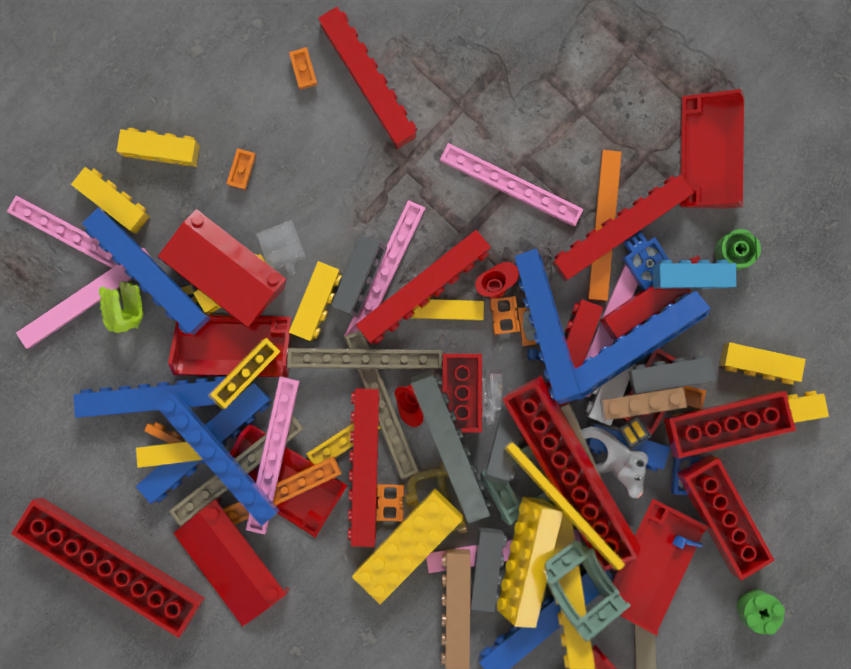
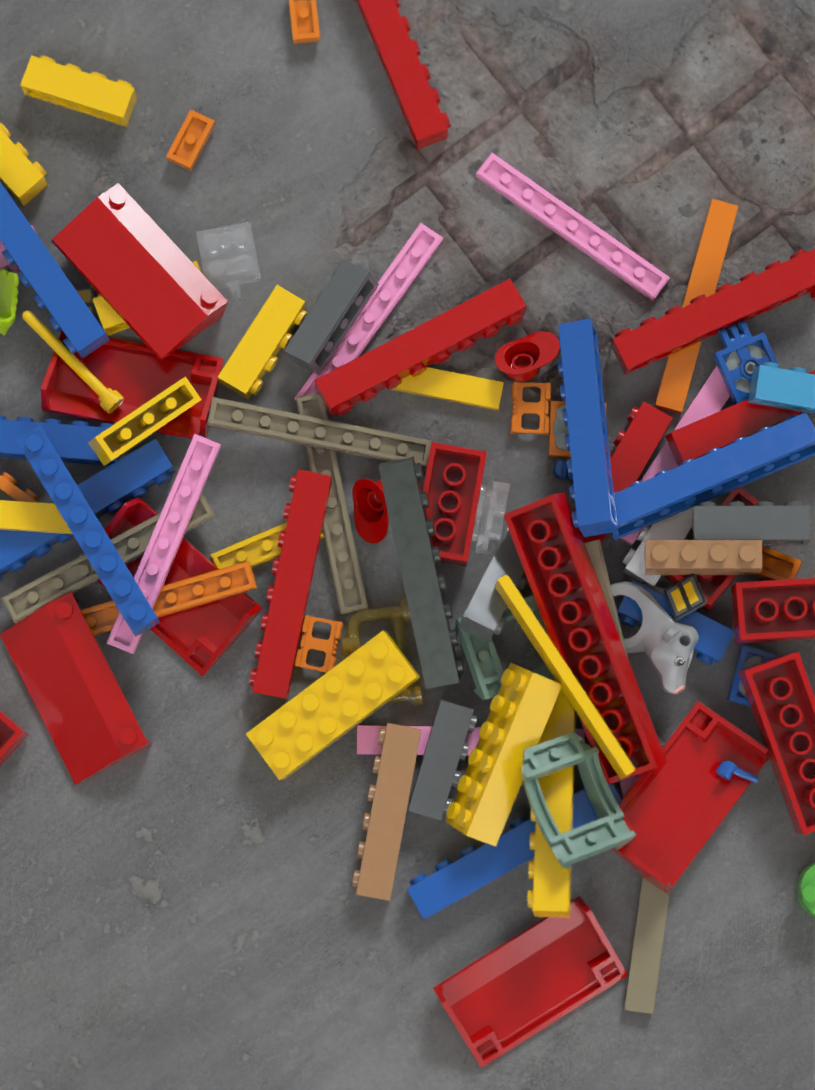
camera: 10 degrees right, 5 degrees down
none -> yellow piece [22,310,124,414]

